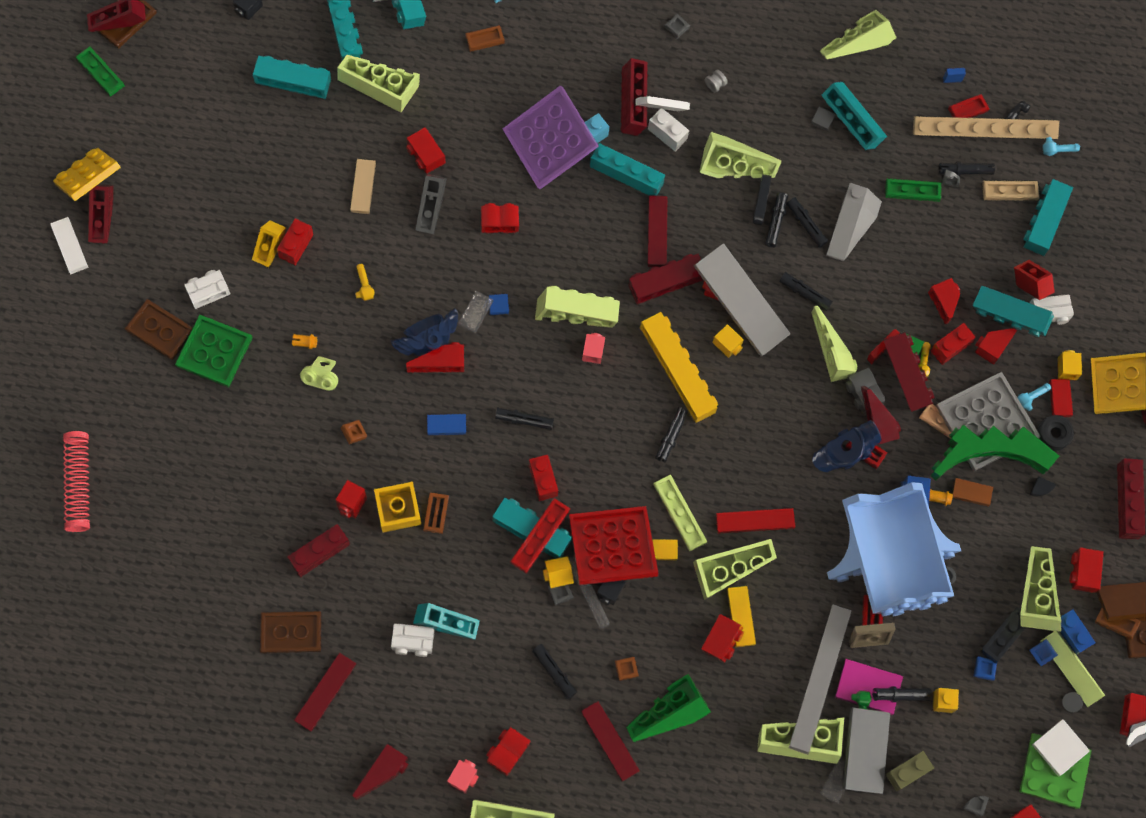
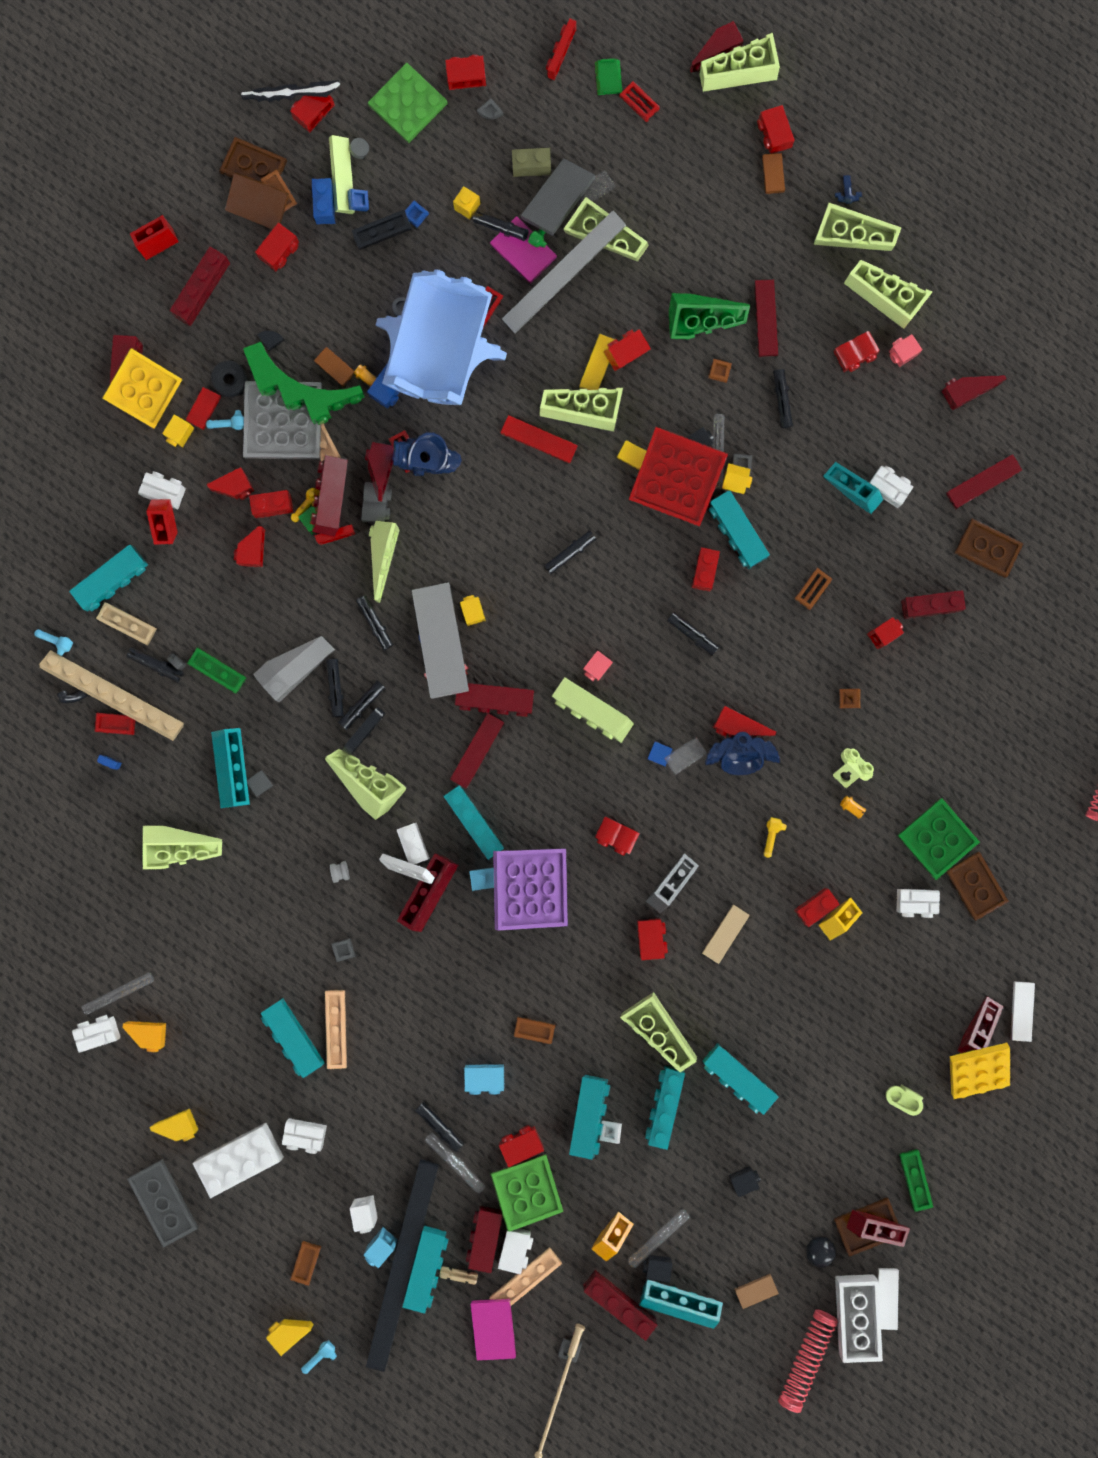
camera: 140 degrees left, 15 degrees up
yellow brick [374,482,421,532] -> none
blue tile [427,414,466,435] -> none
red tile [510,498,570,574] -> none
yellow brick [640,312,718,423] -> none
yellowish green tile [653,475,707,551] -> none
dark tan tile [849,623,895,648] -> none
teal brick [973,286,1054,337] -> none
yellowish green wedge [1020,546,1061,632] -> none
white tile [1032,719,1090,777] -> none
none -> yellowish green bracket [886,1084,923,1116]

